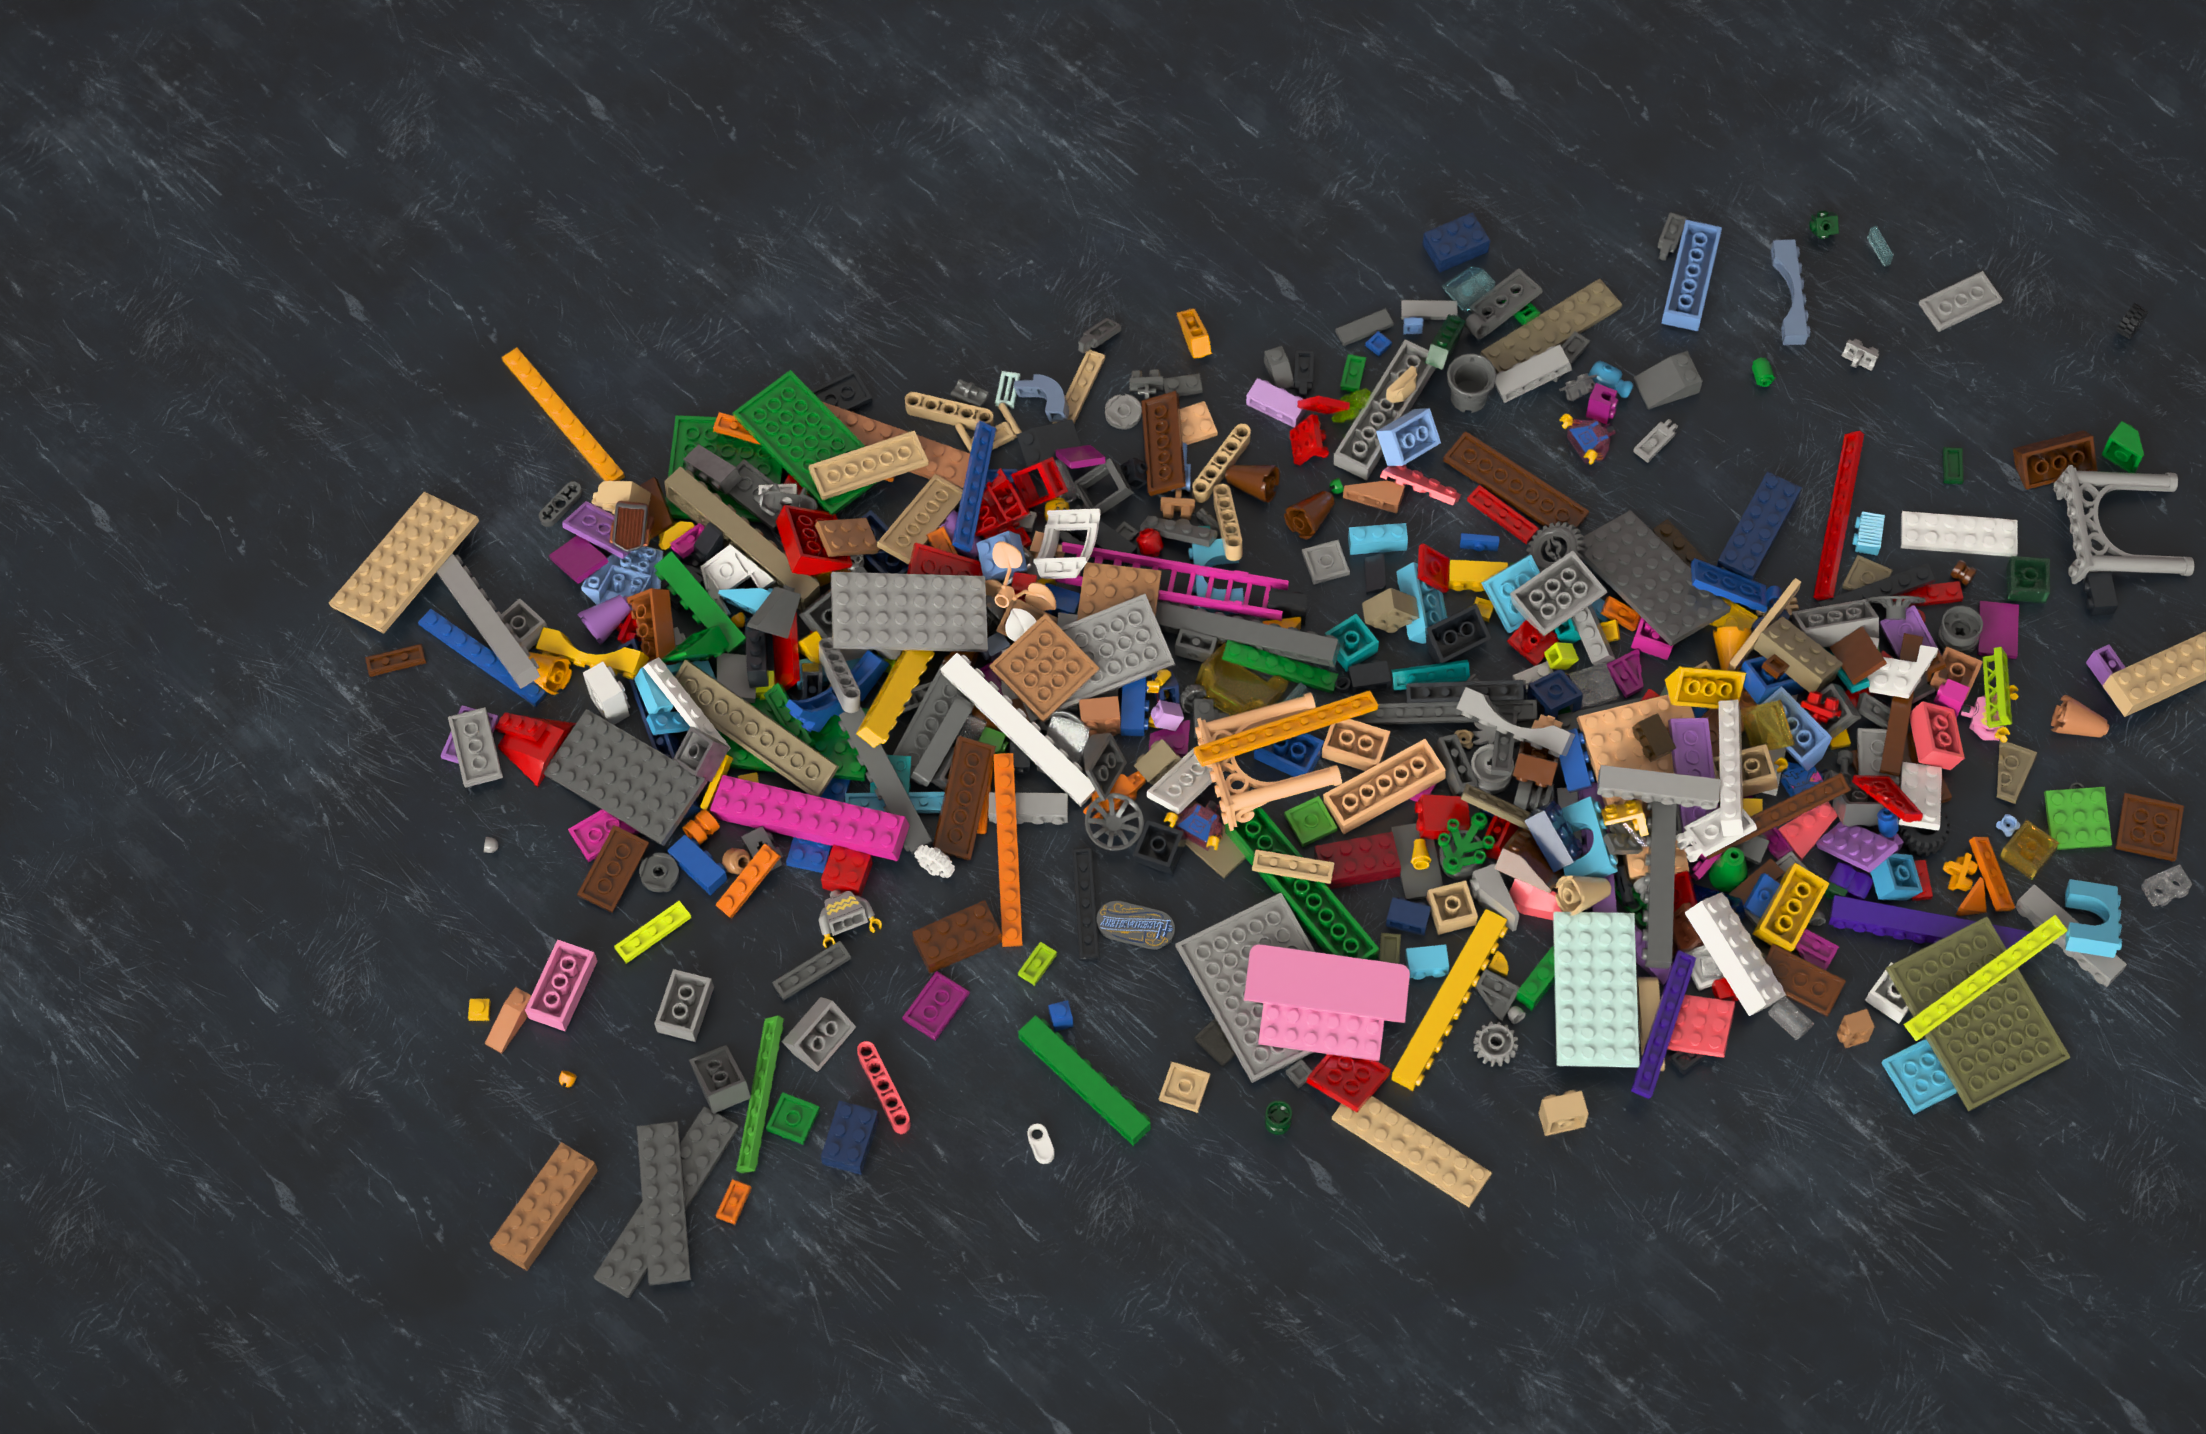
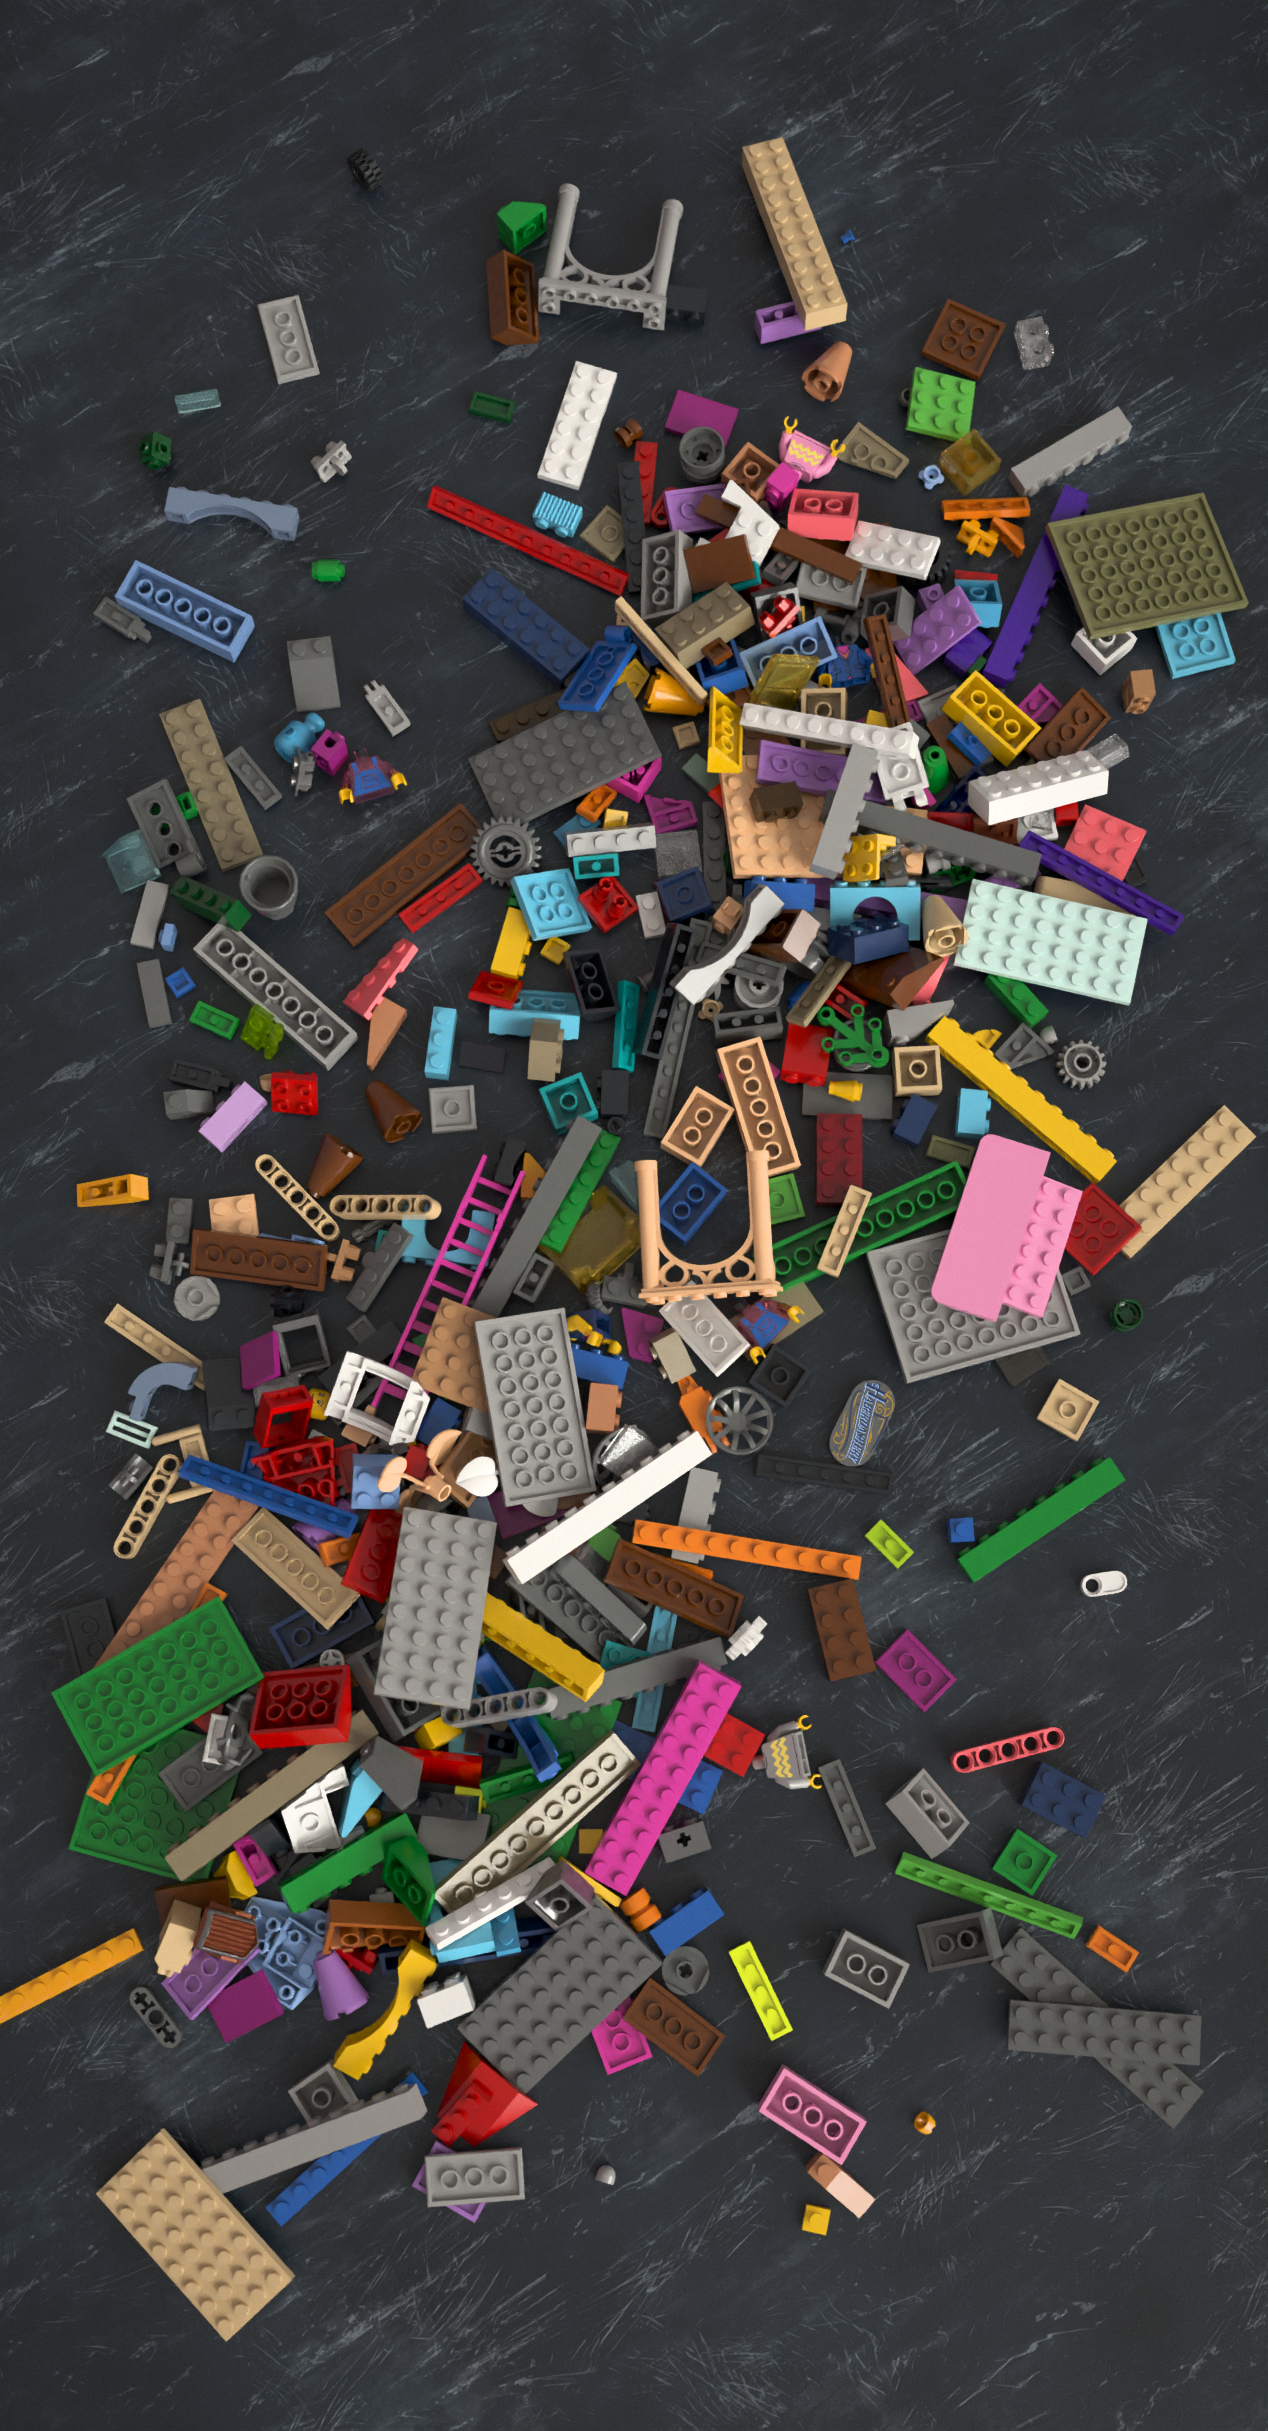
camera: 85 degrees left, 15 degrees up
reddish brown tile [365,644,426,677] -> none
medium nougat brick [490,1142,598,1271] -> none
light orange cone [528,652,572,695] -> none
flat silver brick [683,444,742,494] -> none
orange plate [716,844,781,918] -> none
medium nougat head [722,848,752,874] -> none
tan plate [809,430,929,500] -> none
medium nougat plate [815,518,880,557] -> none
medium nougat plate [989,613,1100,722] -> none
dark grey hinge [1078,318,1121,353] -> none
dark grey slope [1084,733,1127,801] -> none
red head [1136,528,1164,557] -> none
lavender brick [1151,700,1184,731] -> none
light orange plate [1194,690,1378,767] -> none
red tile [1297,396,1350,415] -> none
green hinge [1329,477,1344,494] -> none
light blue brick [1376,408,1441,466] -> none
tan slope [1386,366,1417,403] -> none
dark blue brick [1423,212,1490,273] -> none
blue plate [1460,533,1499,551] -> none
light grey brick [1495,345,1572,403] -> none
light grey slope [1510,551,1607,636] -> none
tan brick [1539,1090,1588,1136] -> none
neon yellow brick [1544,642,1579,670] -> none
red wing [1852,775,1923,823] -> none
dark grey wheel [1866,596,1926,620] -> none
blue brick [1877,808,1899,837] -> none
neon yellow plate [1904,915,2068,1041] -> none
lime fence [1983,647,2012,728] -> none
clear green brick [2007,556,2050,603] -> none
medium azure arch [2065,879,2122,958] -> none

